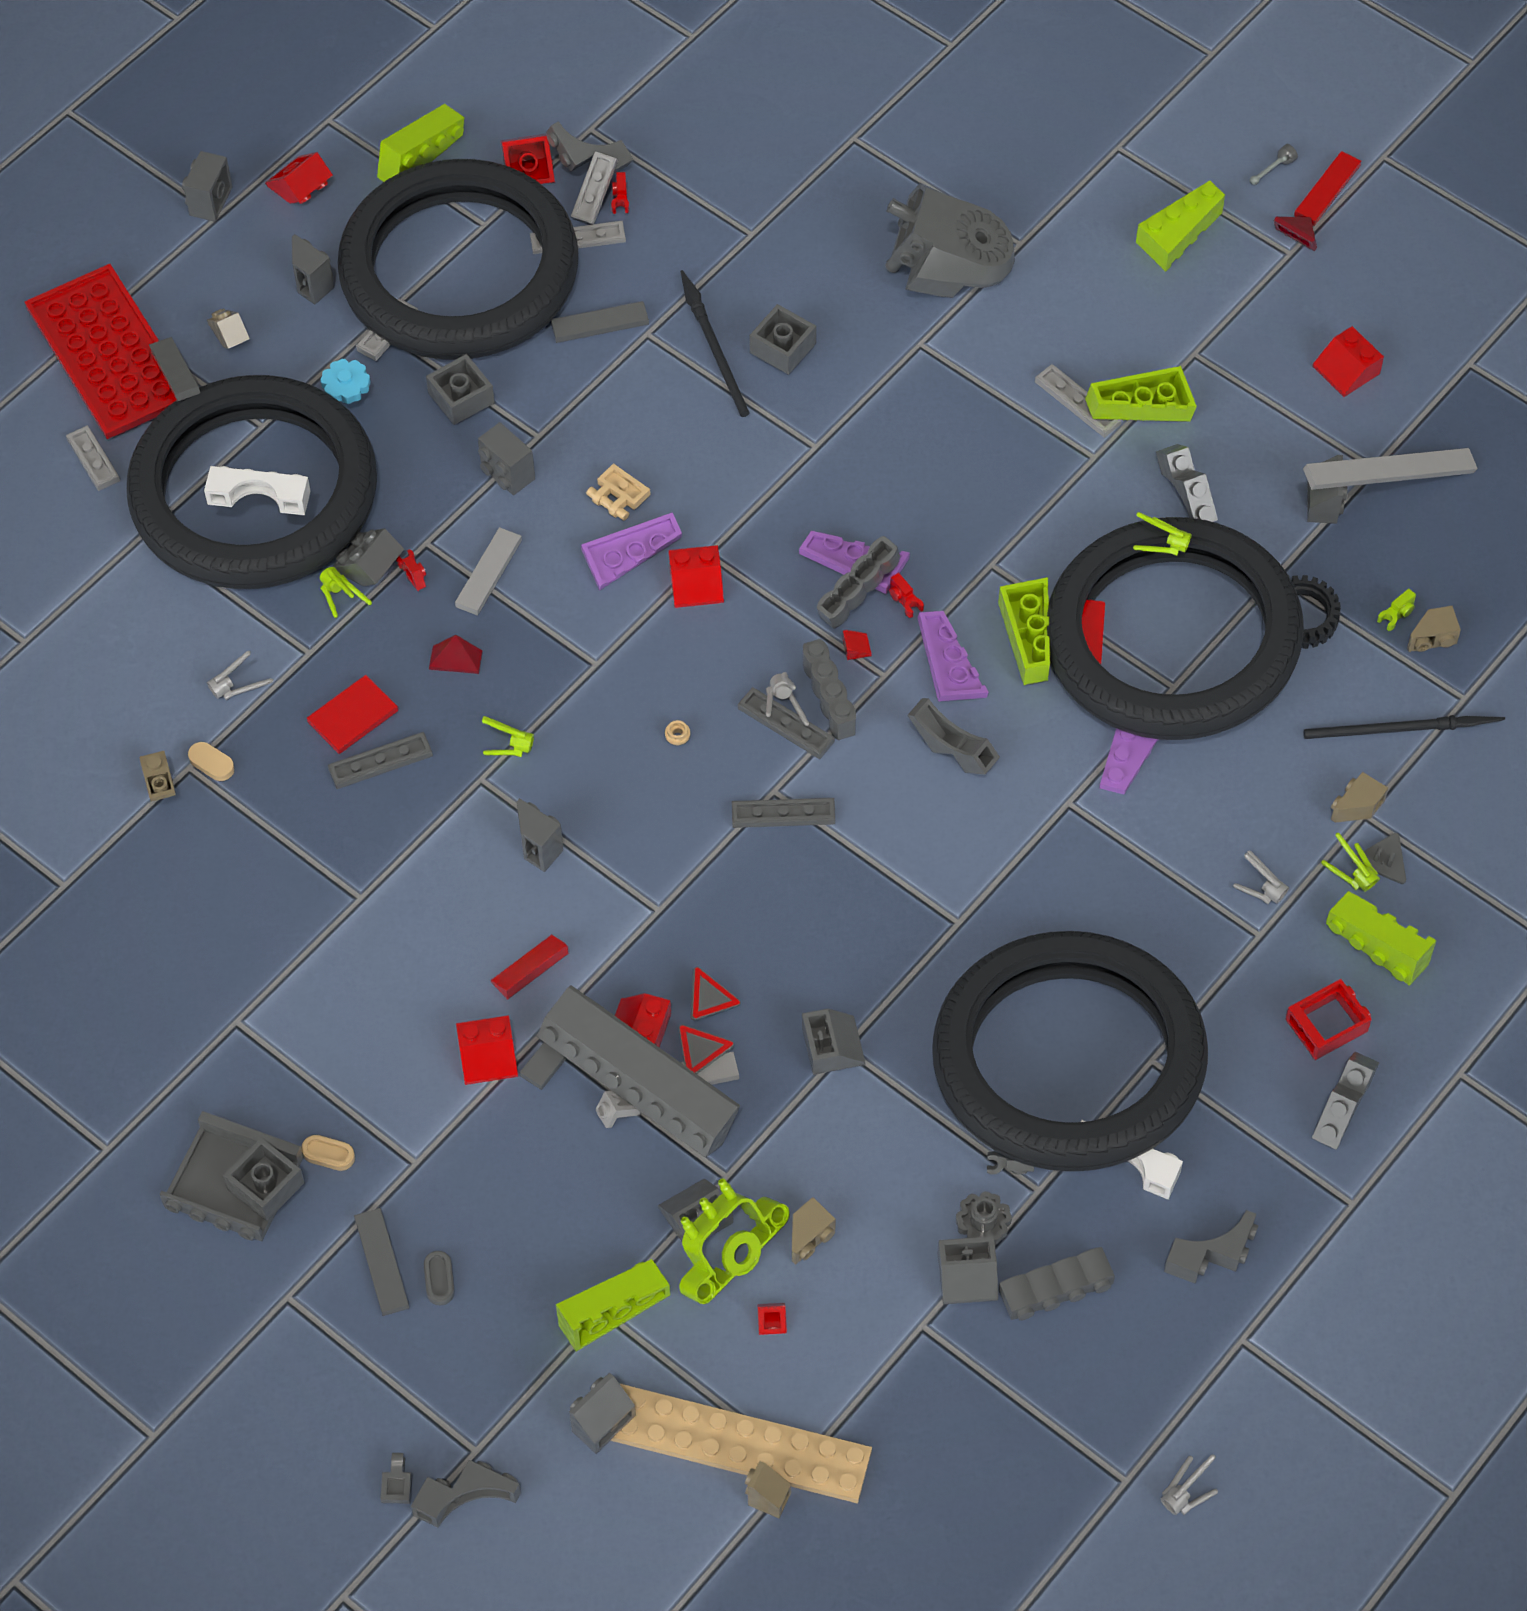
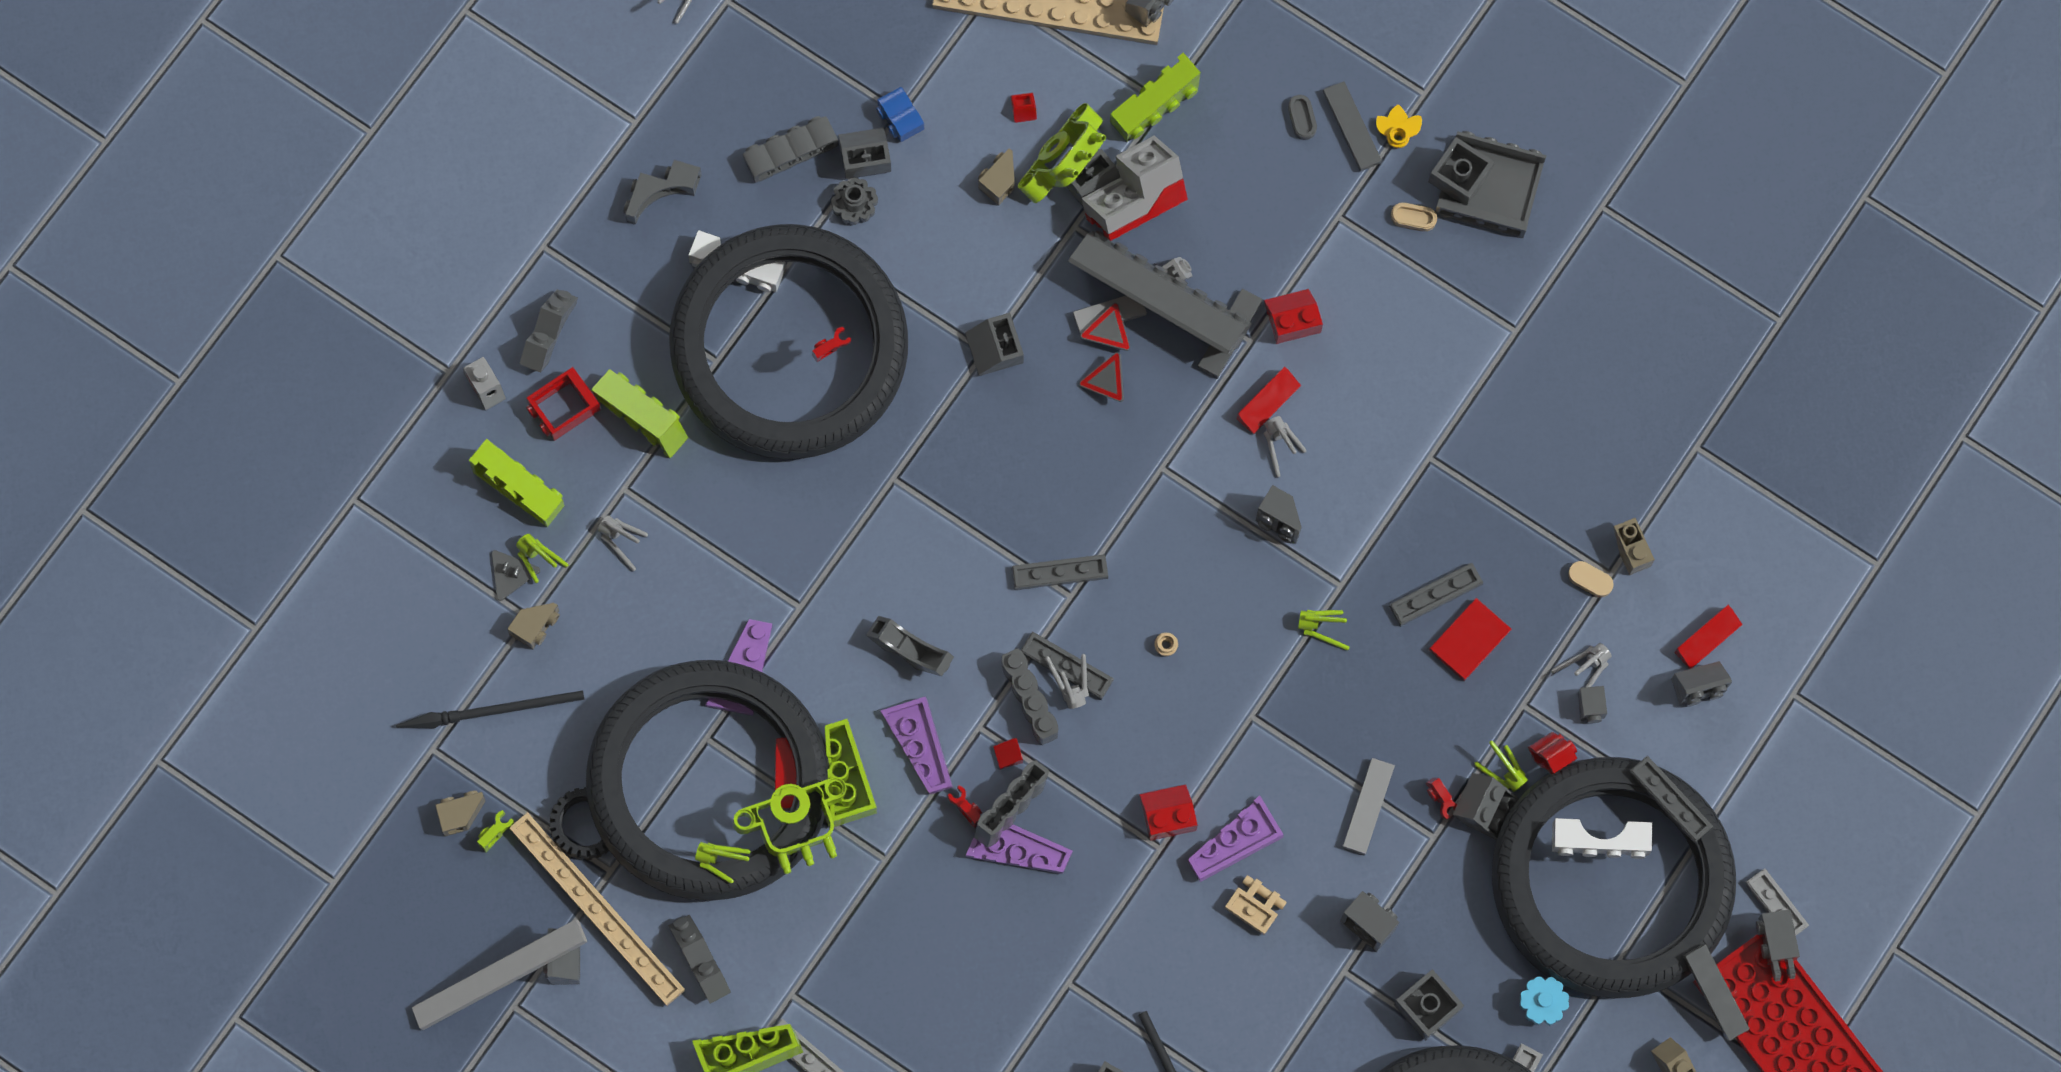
camera: 170 degrees right, 15 degrees up
dark red slope [429,635,483,674] -> none
red slope [615,993,671,1048] -> none
none -> light grey torso [463,357,506,410]
none -> tan plate [510,812,685,1006]
none -> lime wedge [591,369,688,458]
none -> lime piece [733,777,847,874]
none -> red plate [812,327,851,362]
none -> blue brick [876,87,925,142]
none -> light grey piece [1082,136,1188,241]
none -> light grey plant [1263,416,1307,477]
none -> yellow plate [1376,104,1422,148]
none -> red brick [1528,732,1577,774]
none -> dark grey brick [1577,686,1607,723]
none -> dark grey tile [1629,755,1713,843]
none -> dark grey slope [1671,661,1732,707]
none -> red slope [1674,604,1743,669]
none -> dark grey hinge [1756,909,1800,981]

